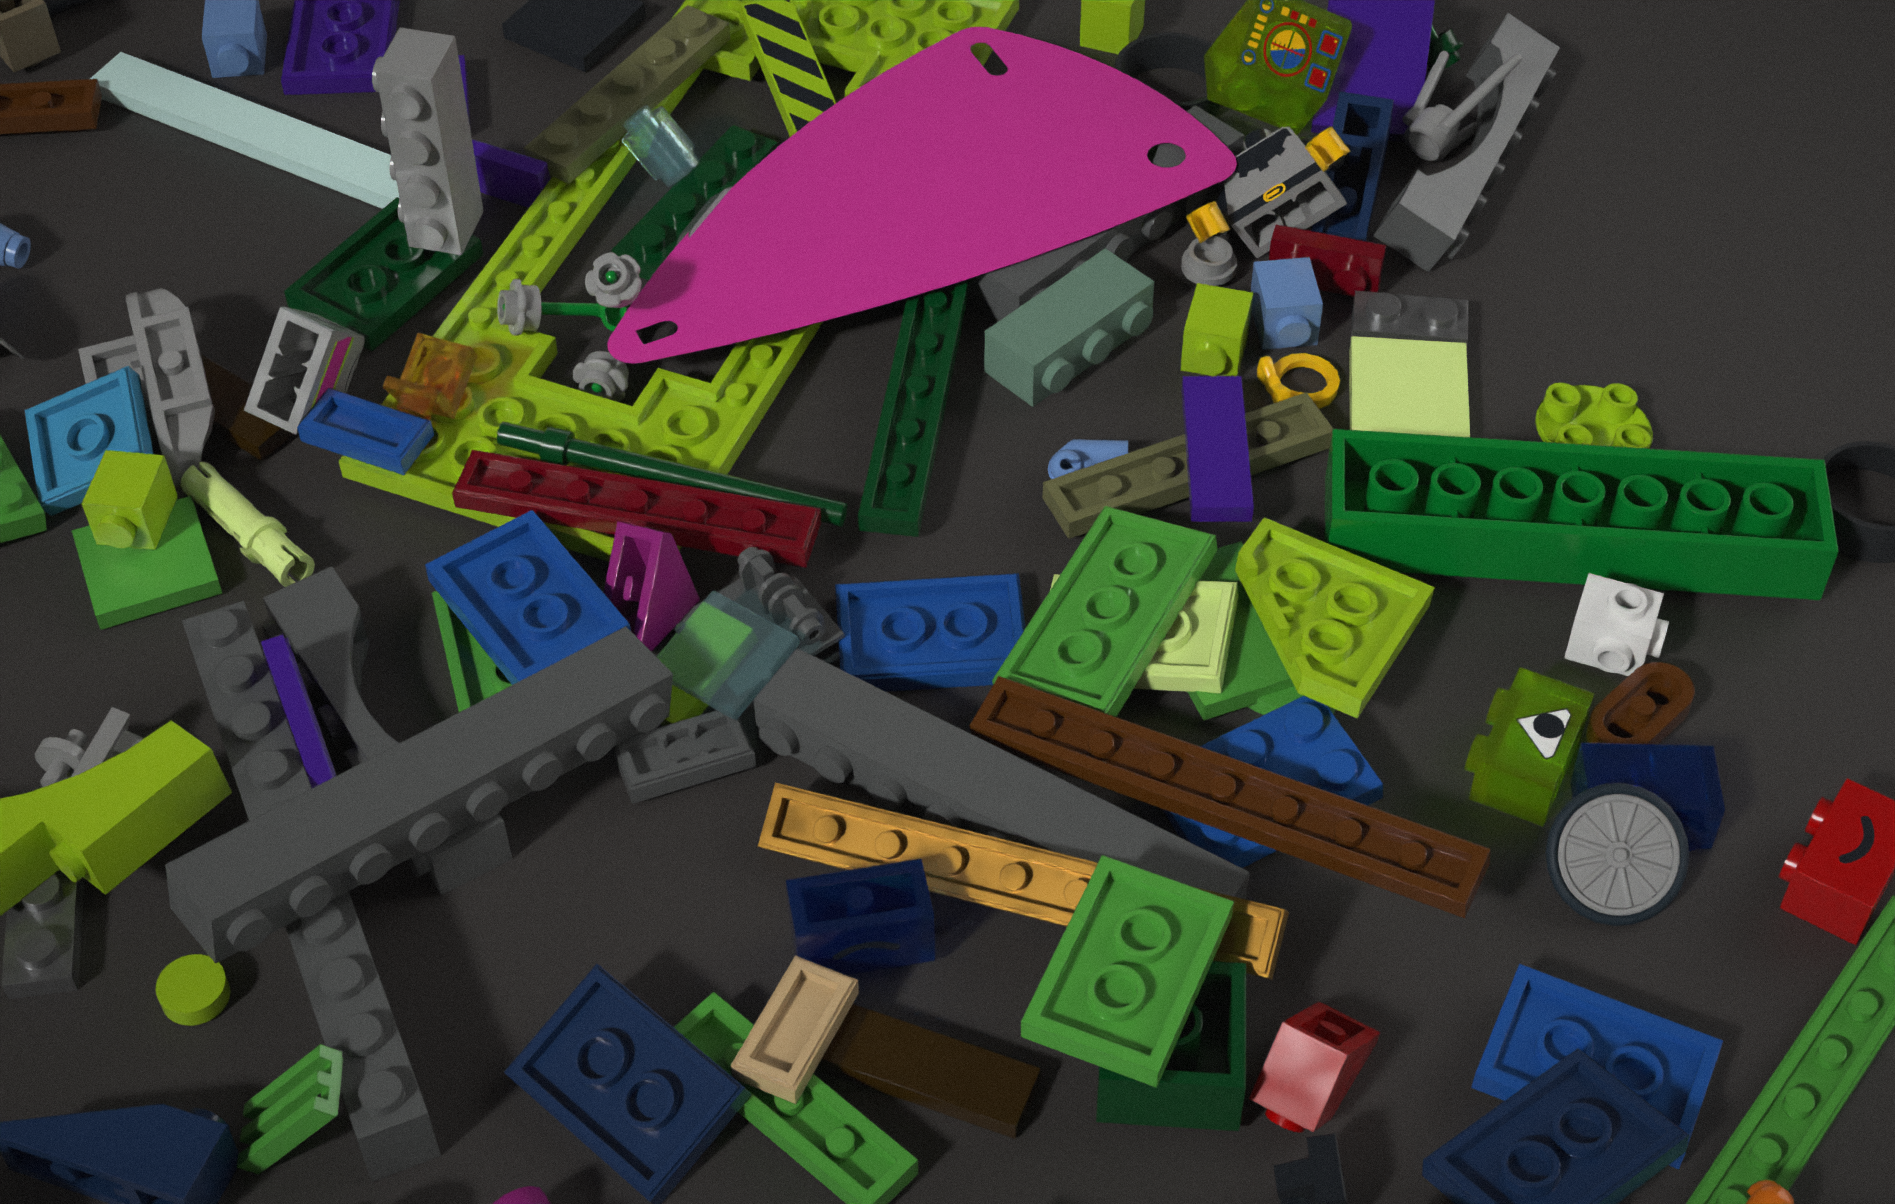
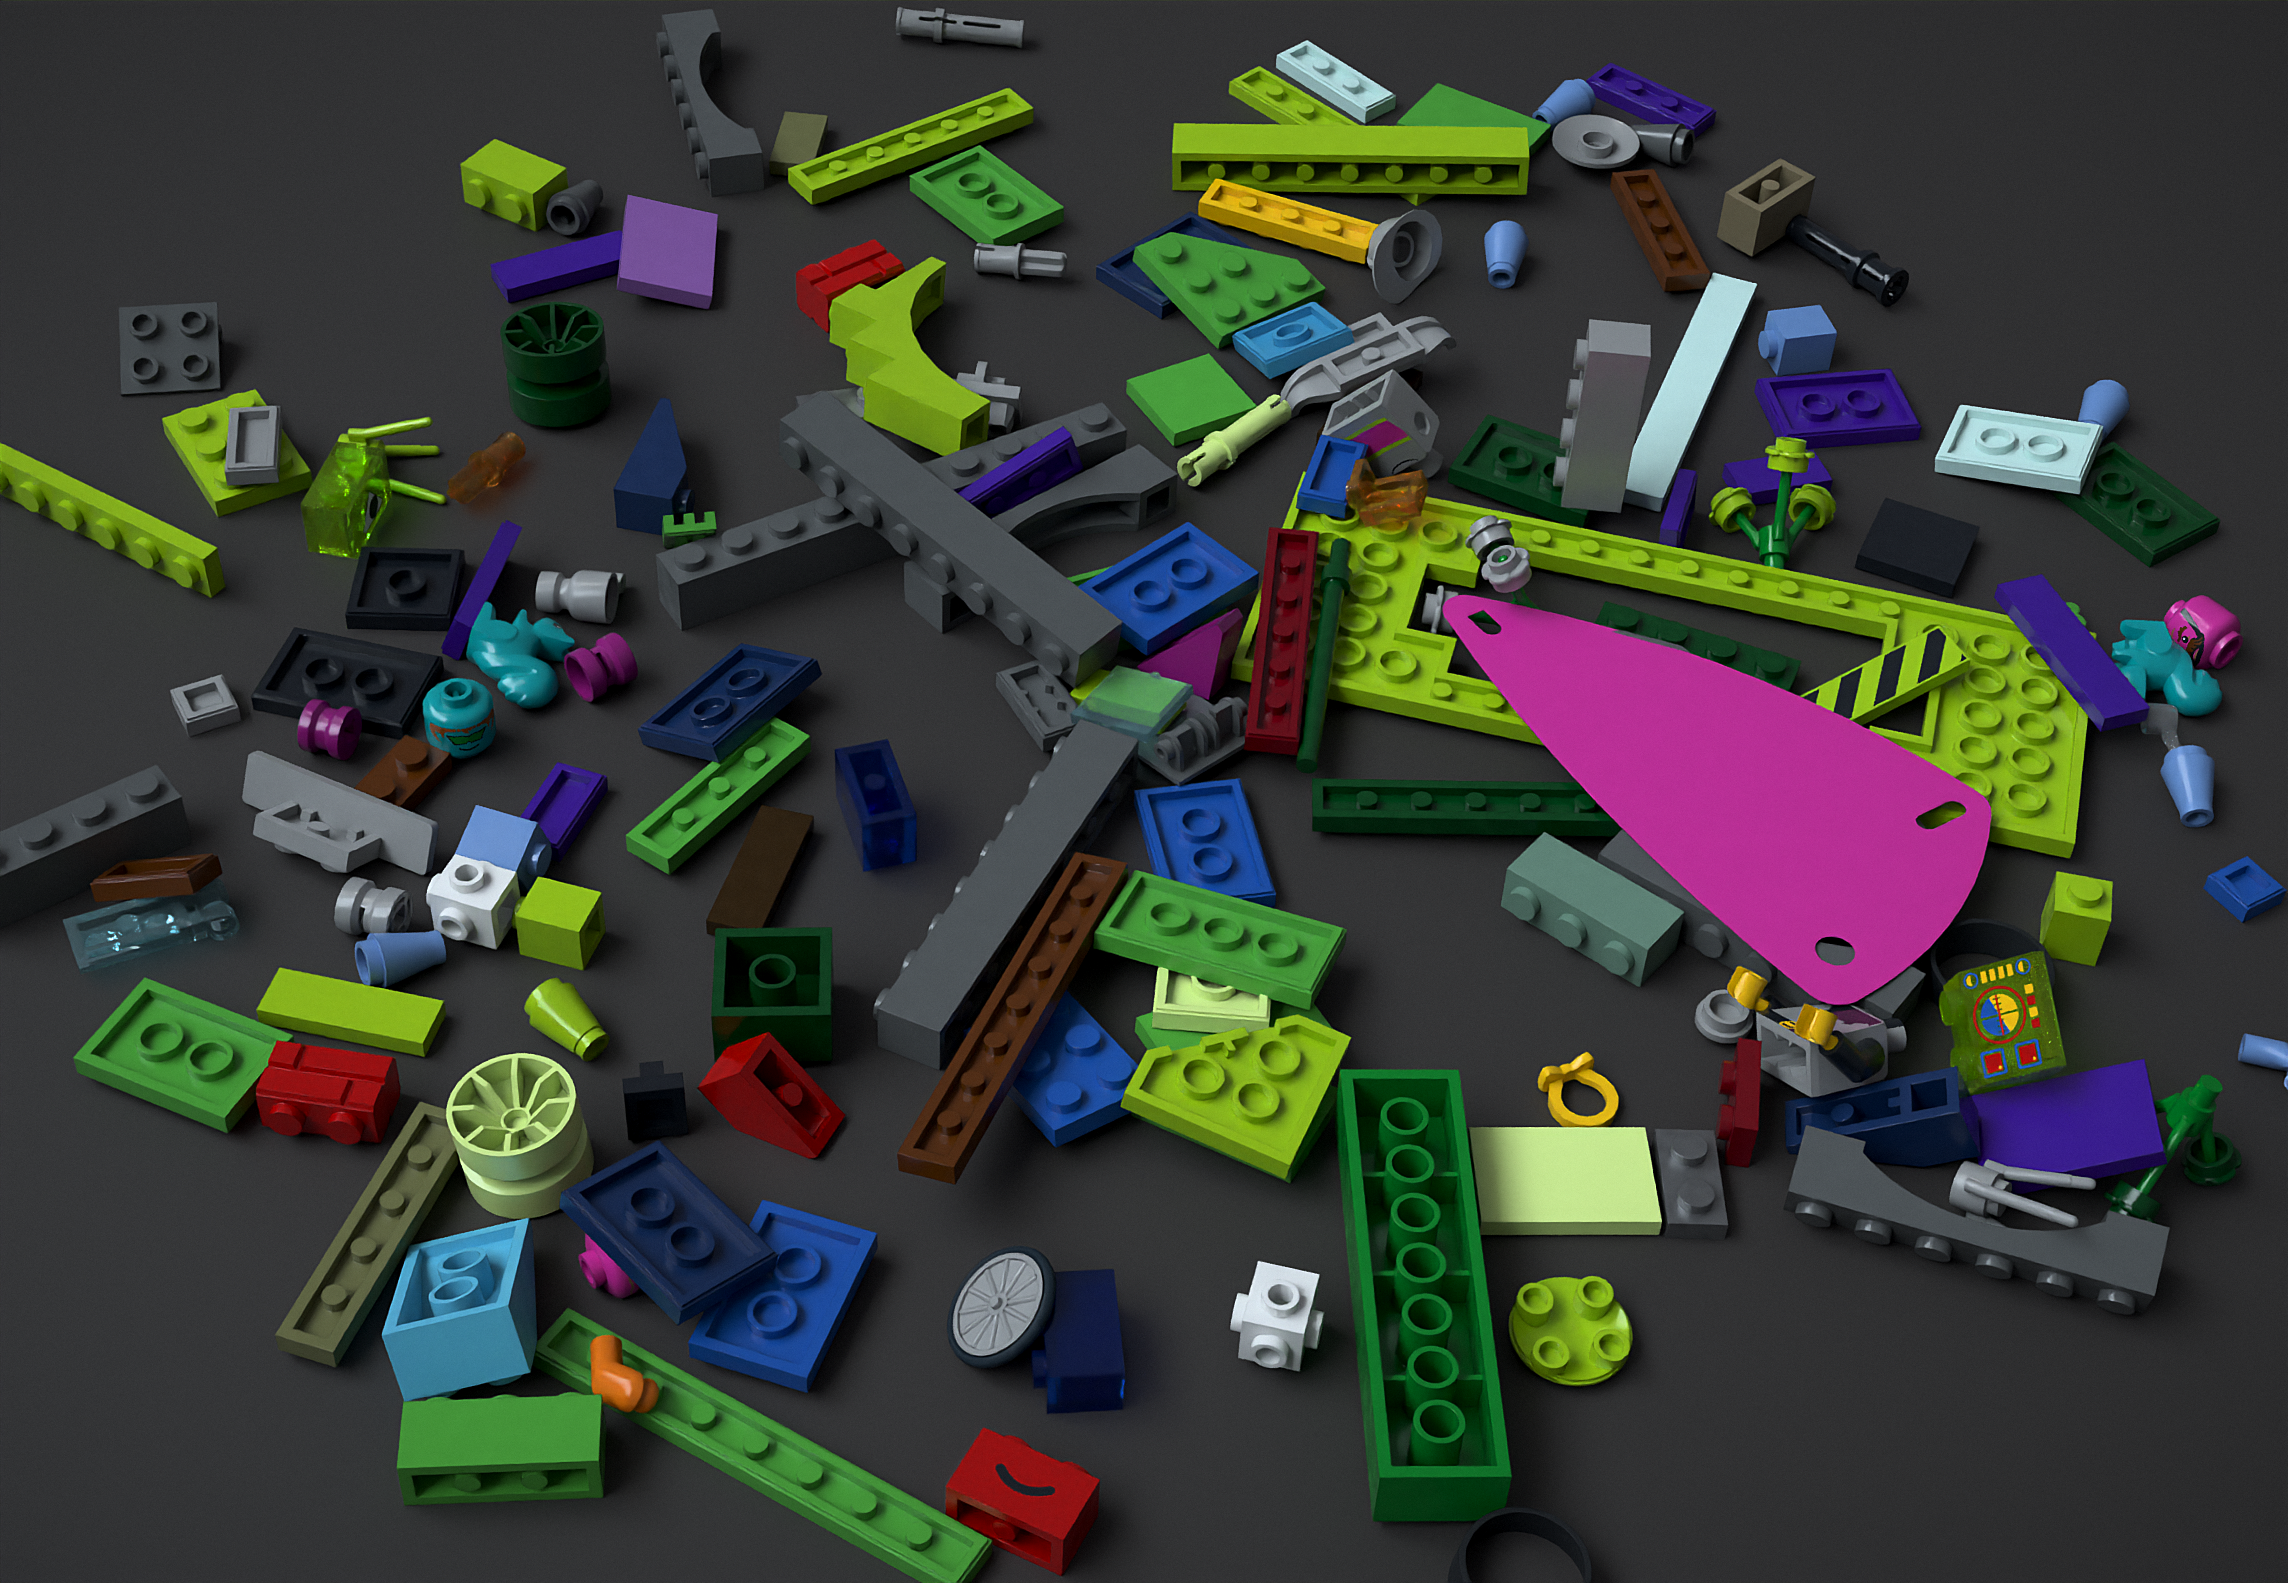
camera: 80 degrees right, 5 degrees down
lime brick [82,450,178,550] -> none
lime tile [156,954,231,1026] -> none
olive plate [524,5,730,184] -> none
clear light blue brick [621,104,700,187] -> none
tan tile [731,955,859,1104] -> none
pearl gold tile [758,782,1289,980] -> none
bright green plate [1021,855,1234,1088] -> none
olive plate [1042,392,1333,539] -> none
medium blue arm [1048,439,1129,479] -> none
lime brick [1180,283,1253,376] -> none
dark purple tile [1181,376,1254,522] -> none
medium blue brick [1251,257,1323,350] -> none
clear neon green brick [1464,667,1595,827] -> none
reddish brown plate [1586,662,1695,764] -> none
none -> lime plant [1709,437,1836,570]

